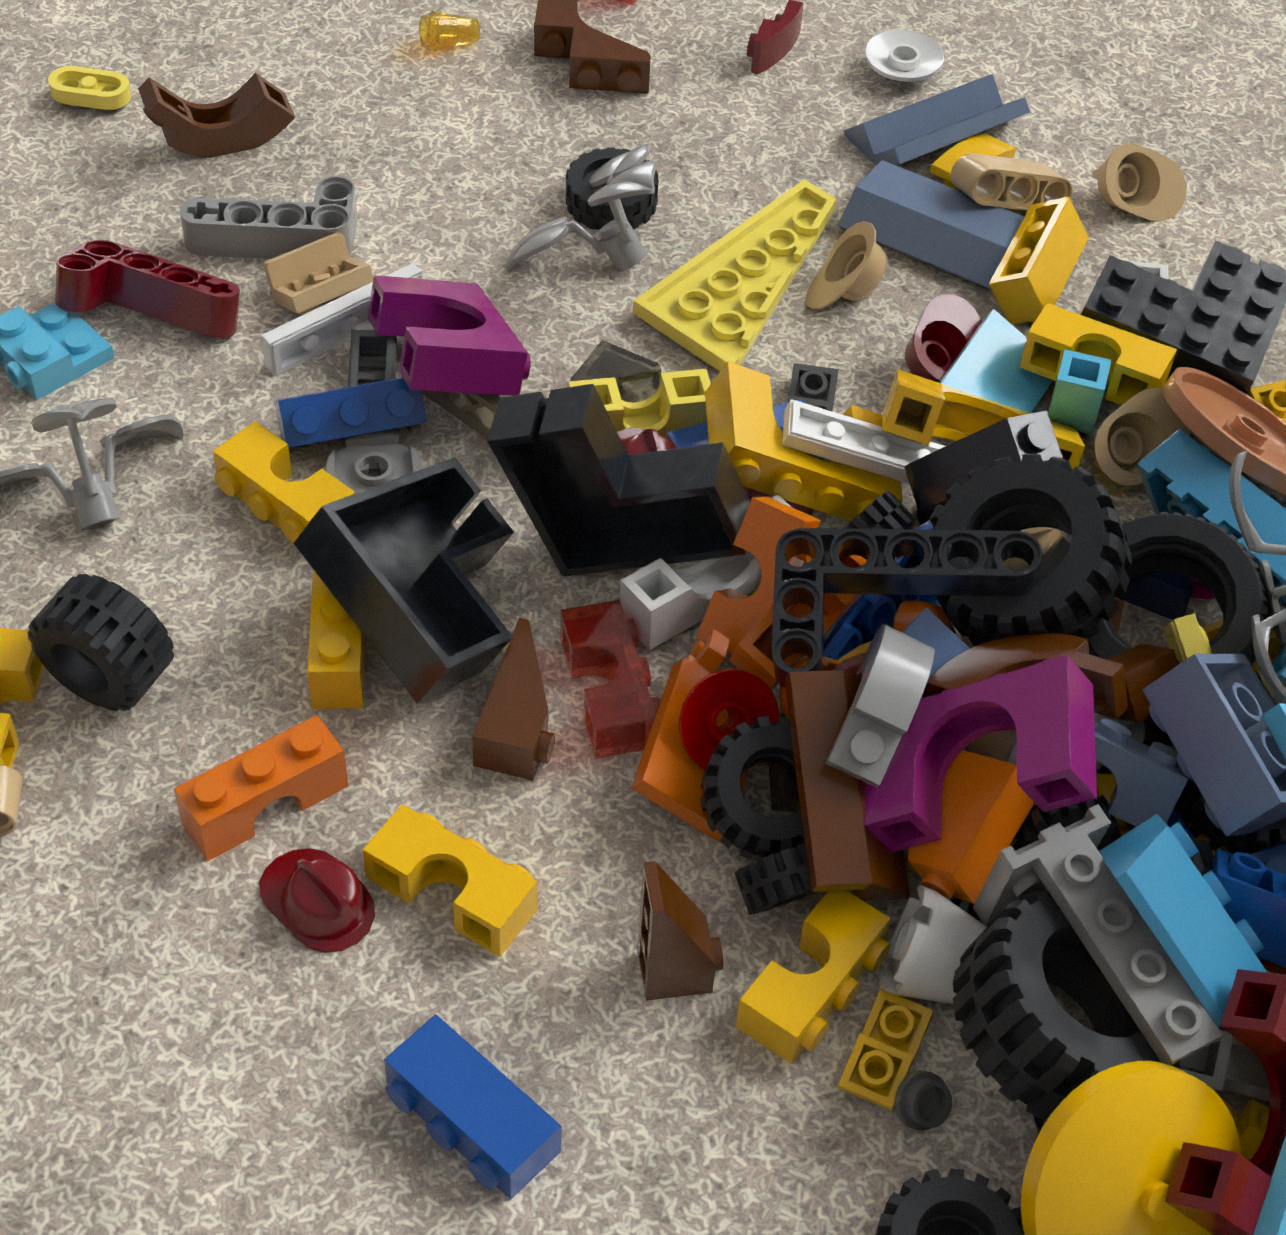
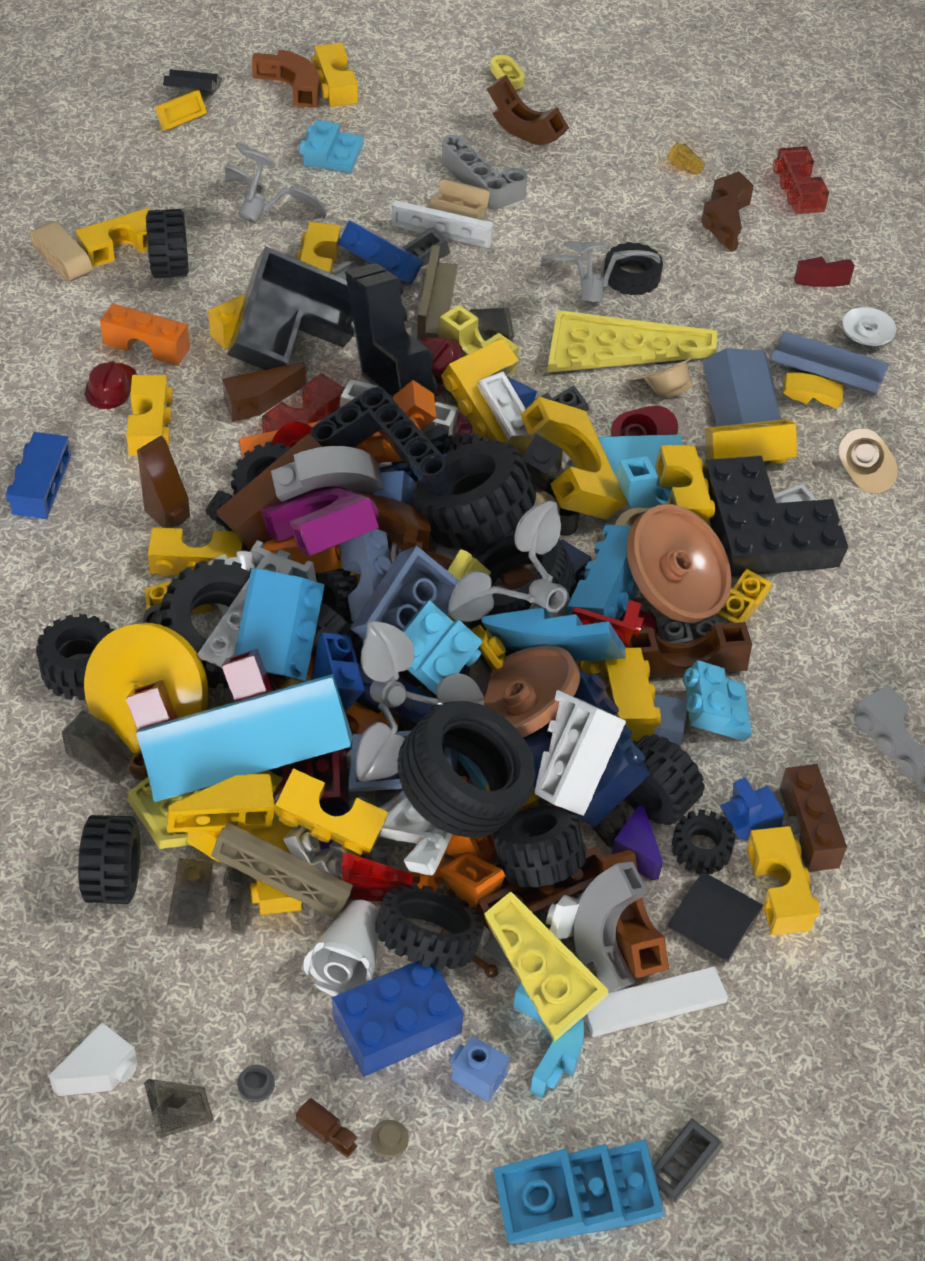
camera: 55 degrees right, 0 degrees up
dark red beam [55,240,240,338] -> none
magenta arch [367,275,531,396] -> none
tan beam [951,153,1073,211] -> none

